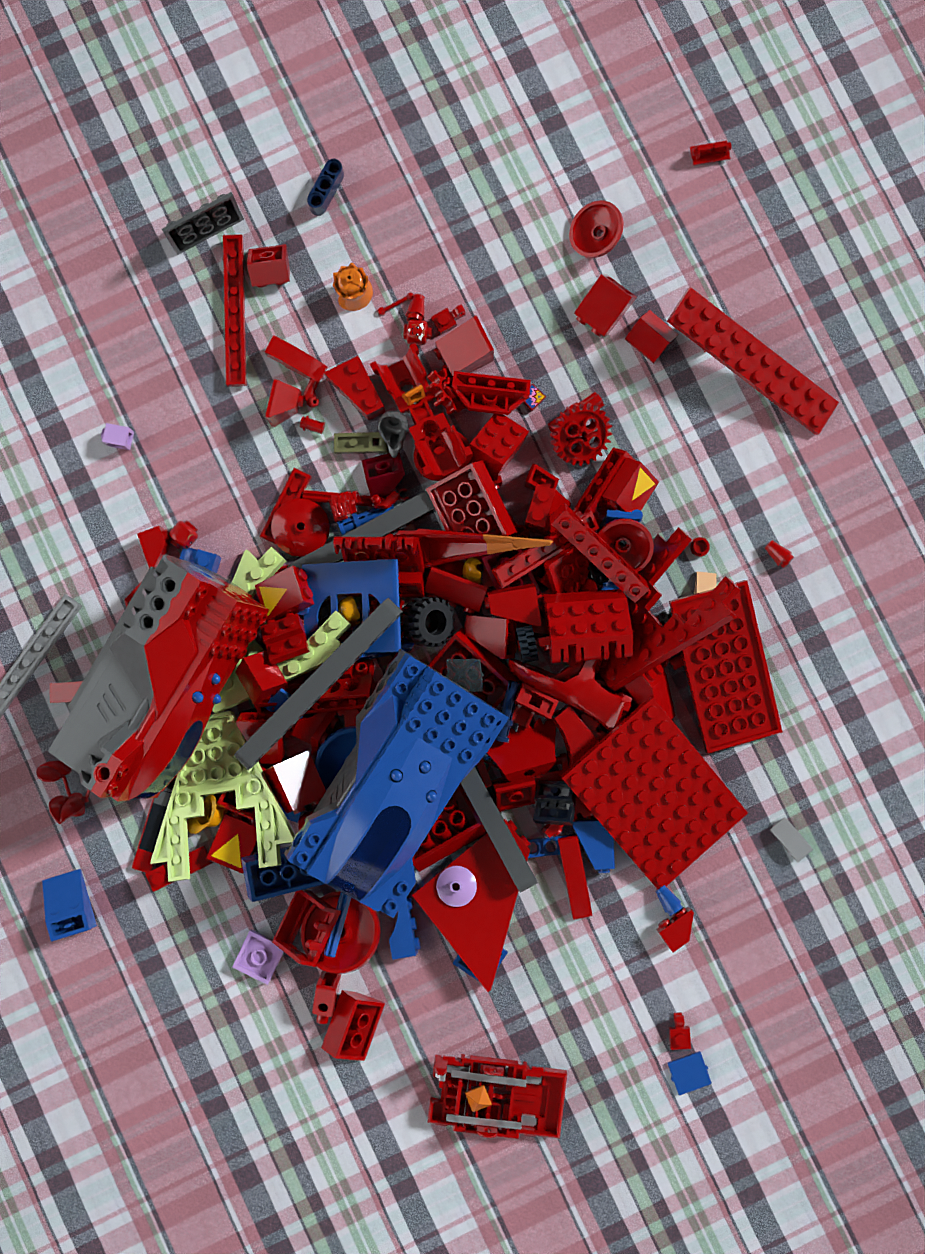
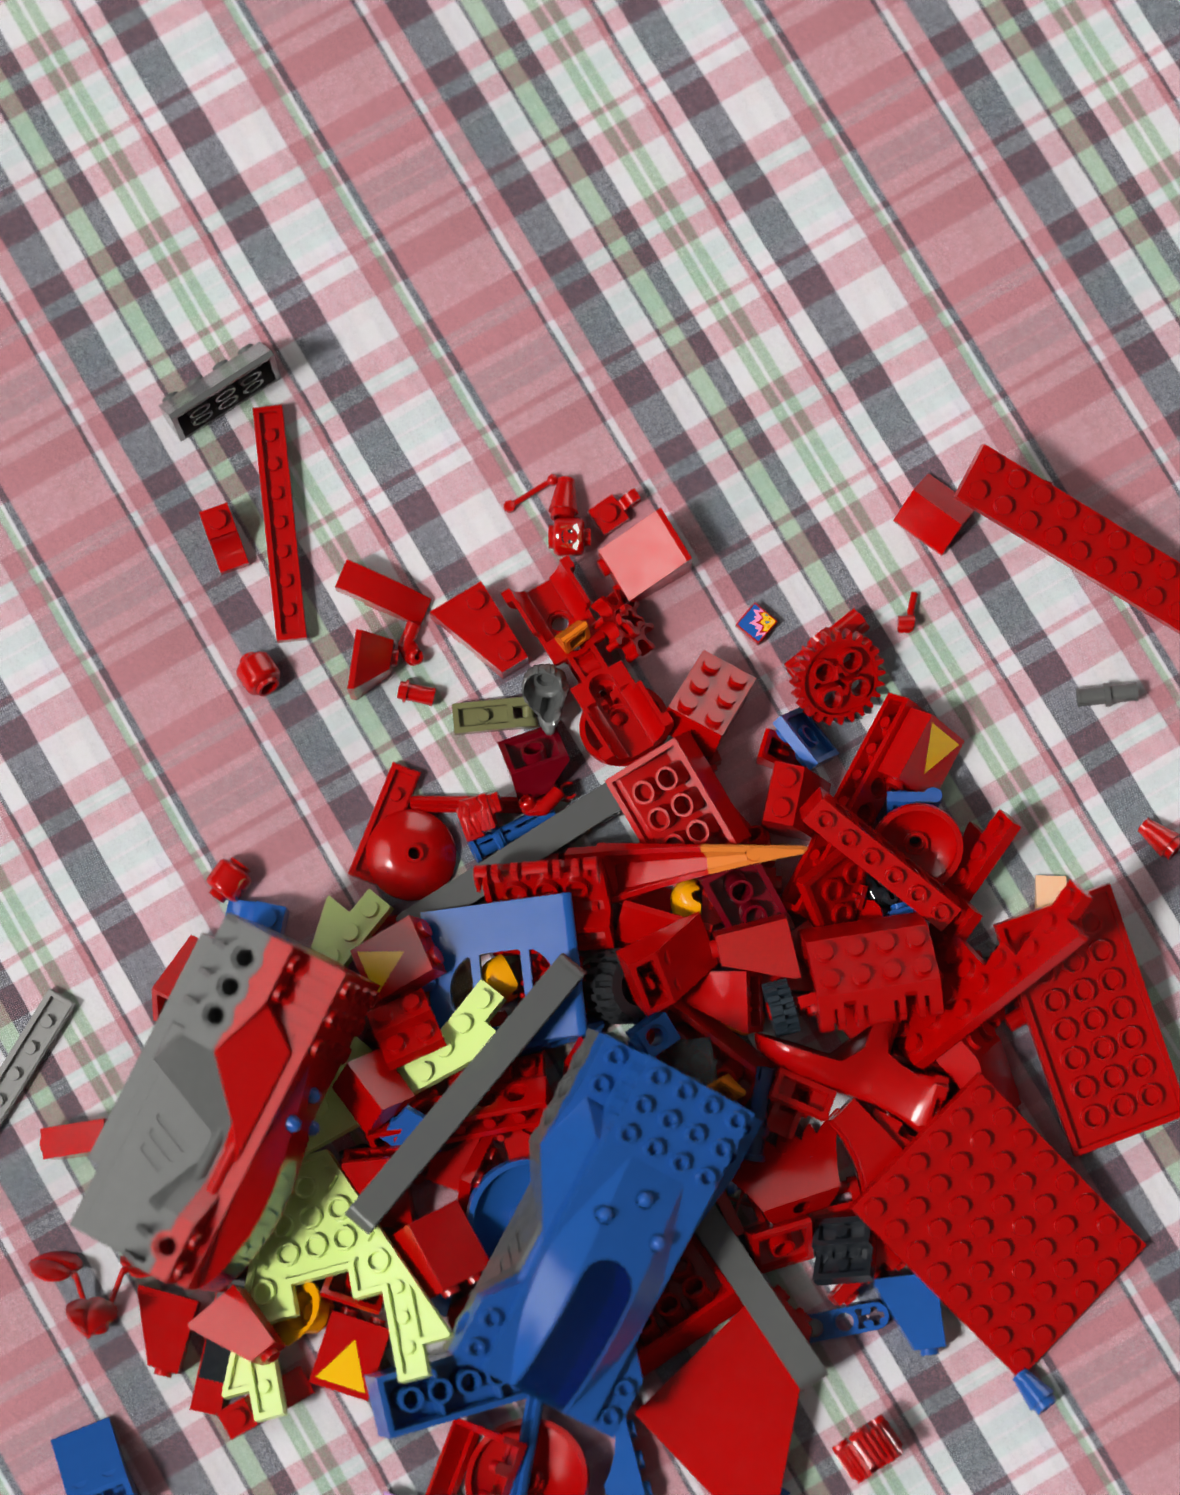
camera: 10 degrees left, 5 degrees down
lavender brick [101,423,134,450] -> none
red slope [137,526,171,569] -> none
red slope [247,244,290,288] -> none
dark blue beam [307,158,344,216] -> none
orange hat [333,263,373,311] -> none
lavender dish [437,866,477,907] -> none
red wedge [452,371,531,415] -> none
red tile [492,511,599,588] -> none
red slope [558,835,593,920] -> none
red dish [569,200,624,258] -> none
red slope [574,274,637,337] -> none
red slope [656,907,694,953] -> none
red hinge [690,140,732,166] -> none
red plate [690,537,710,557] -> none
none -> red slope [137,1285,201,1378]
none -> slope [187,1284,286,1366]
none -> red arch [199,502,250,575]
none -> red head [236,651,281,696]
none -> red slope [615,911,718,1016]
none -> blue brick [625,1012,681,1057]
none -> orange slope [706,1074,746,1101]
none -> blue plate [773,707,839,770]
none -> red brick [831,1413,904,1484]
none -> red hand [897,592,918,633]
none -> dark grey pin [1076,682,1139,708]

